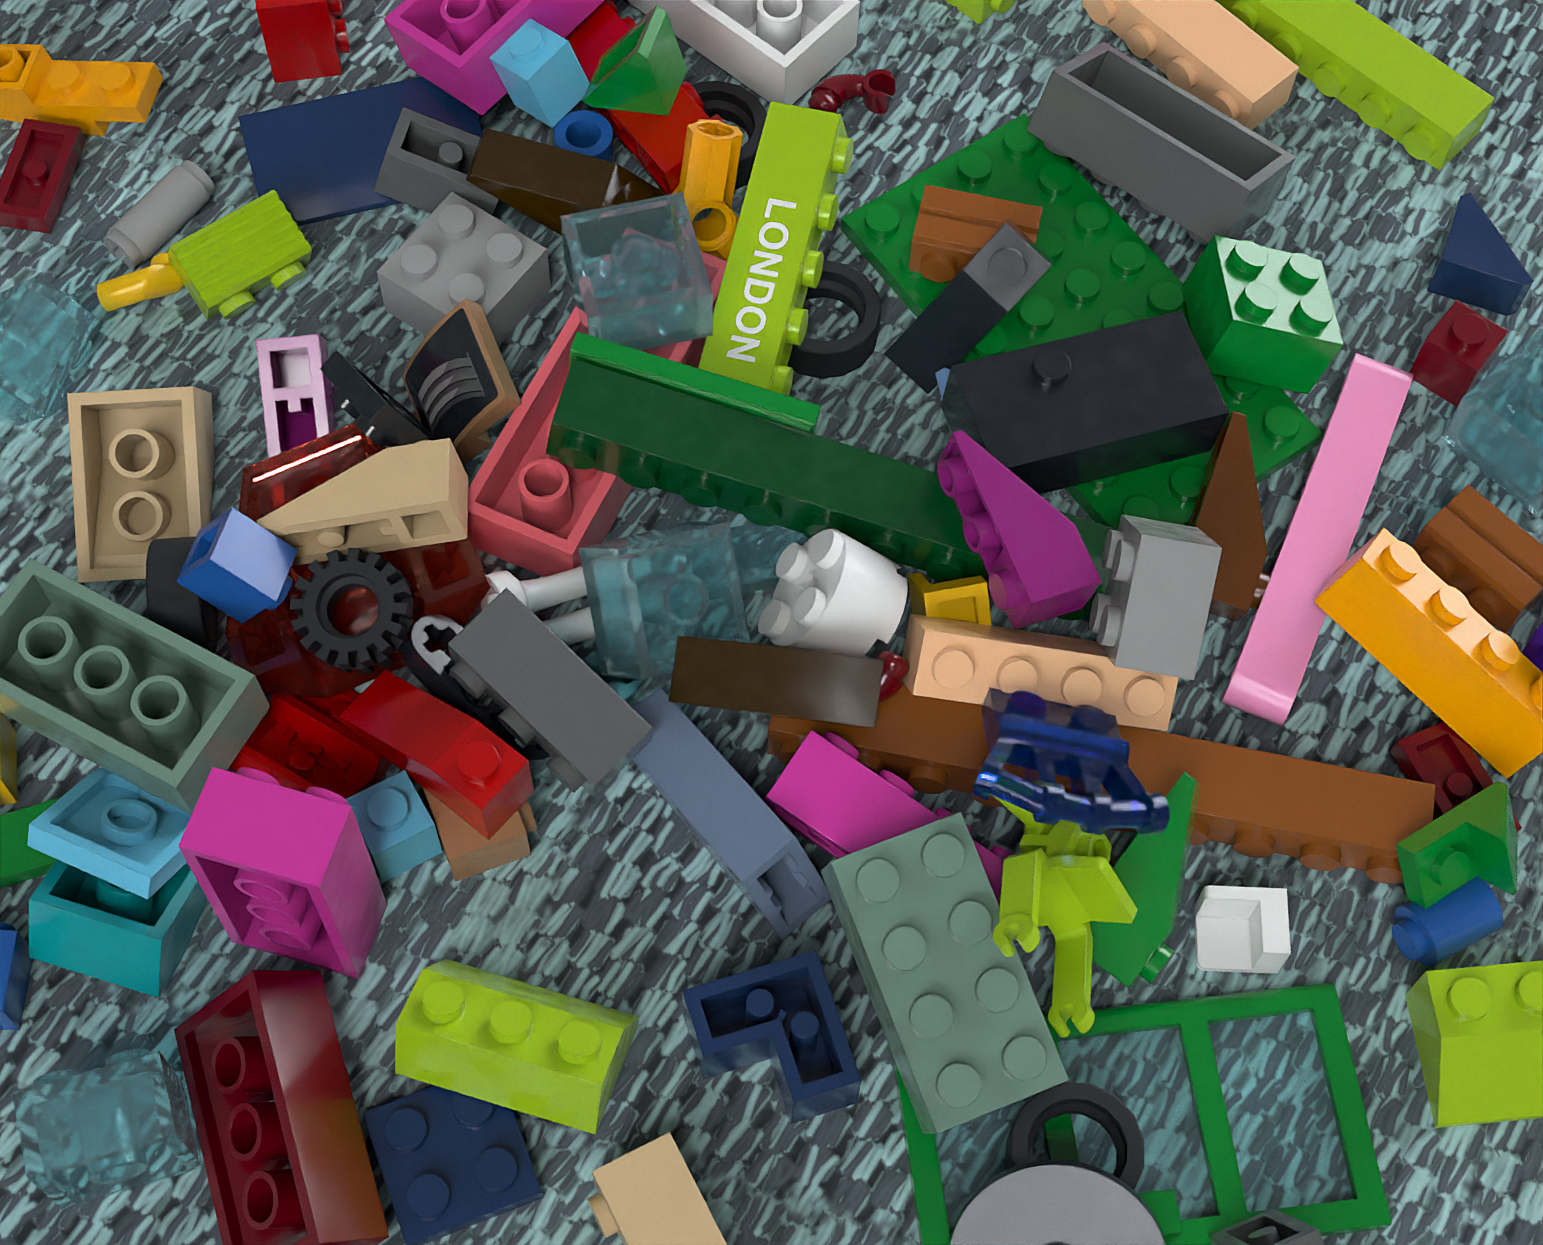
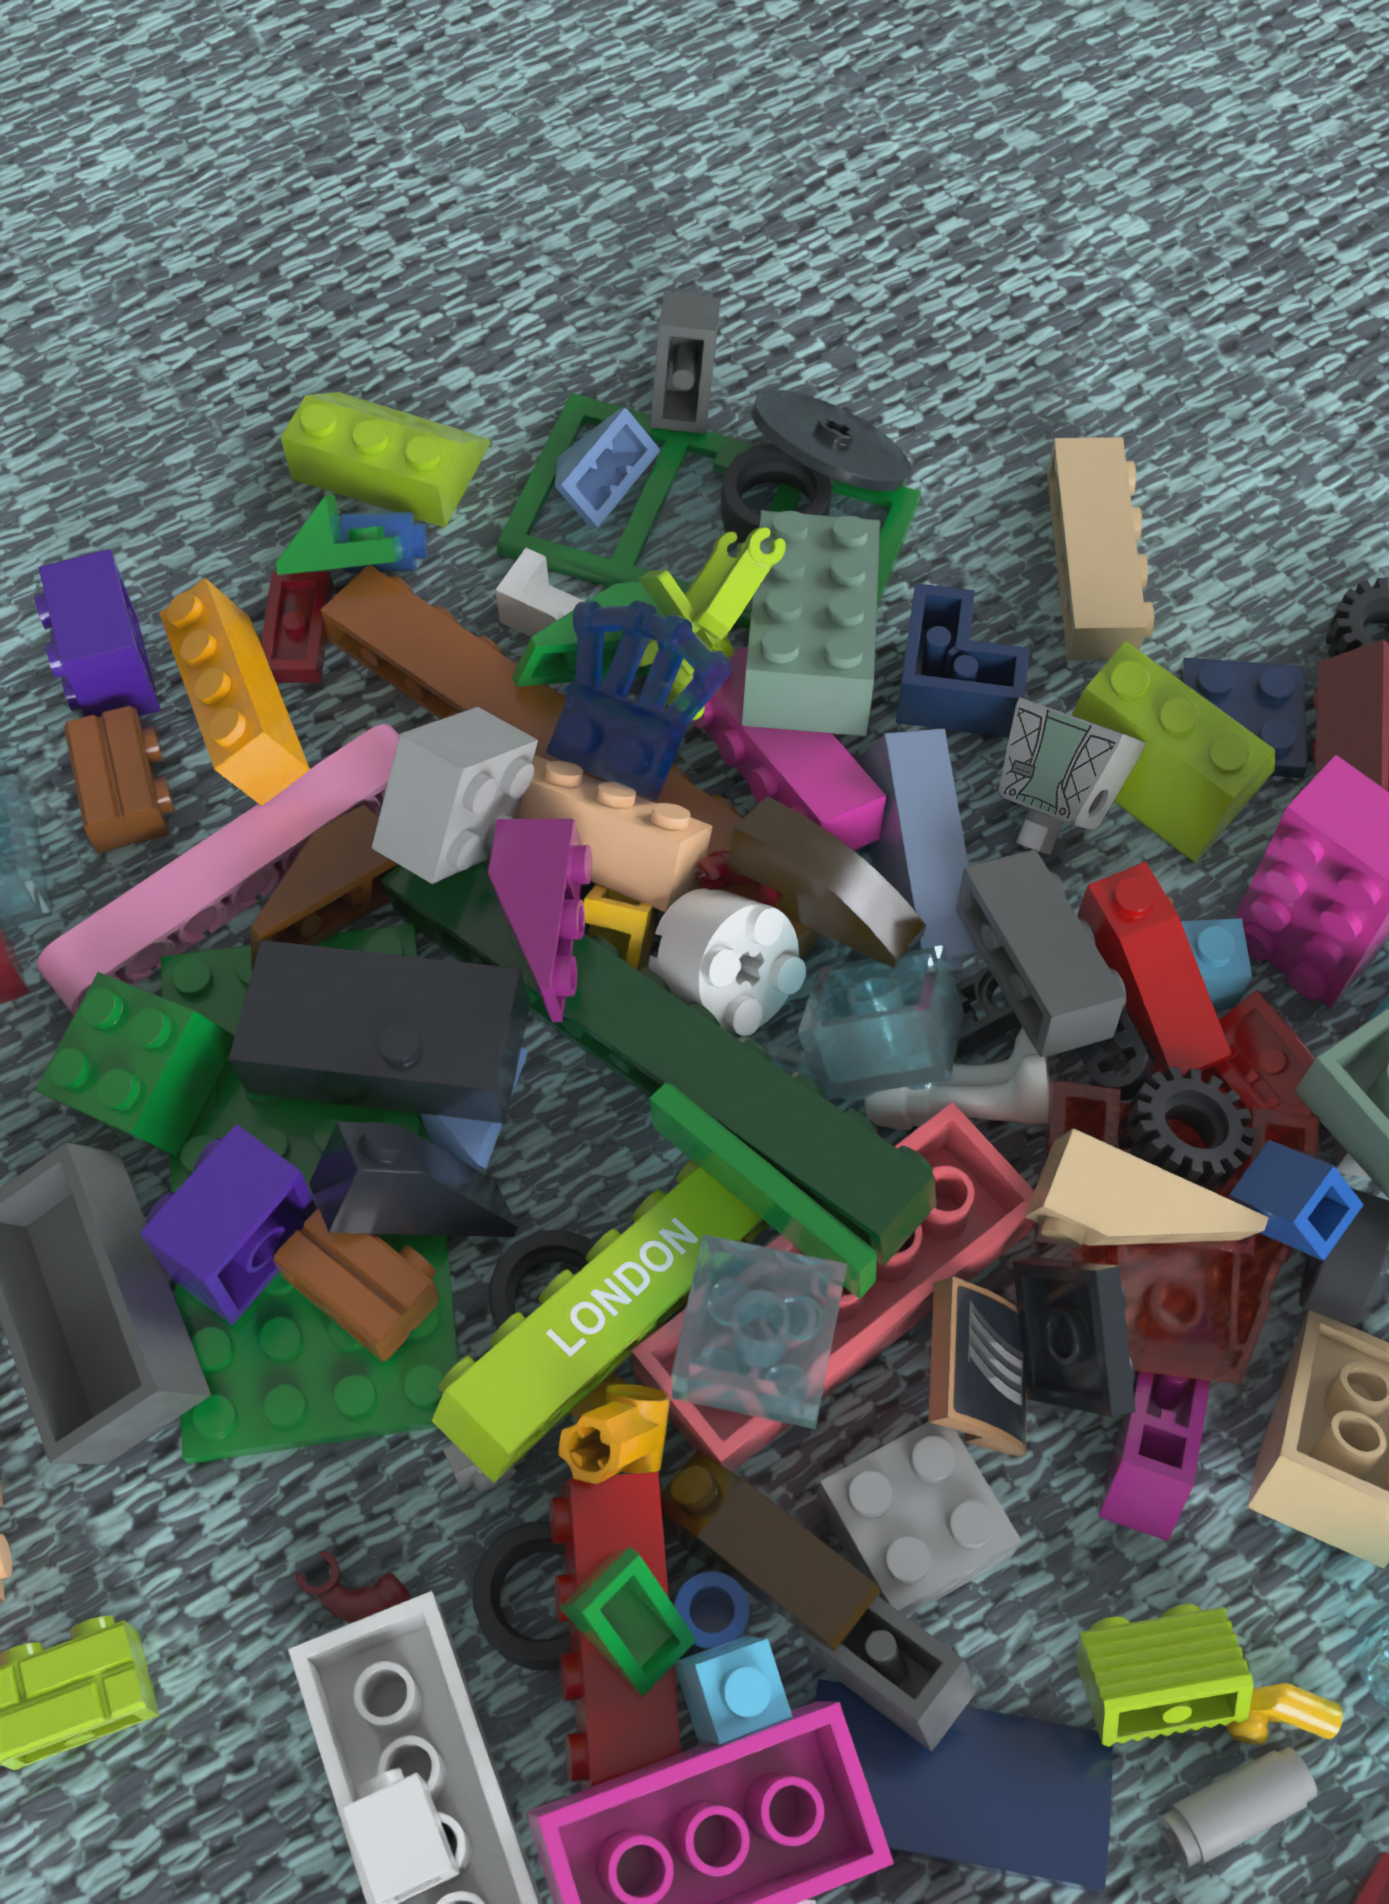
camera: 150 degrees left, 0 degrees up
none -> dark purple brick [140,1124,317,1326]
none -> medium blue slope [555,407,661,530]
none -> torso [998,697,1146,855]

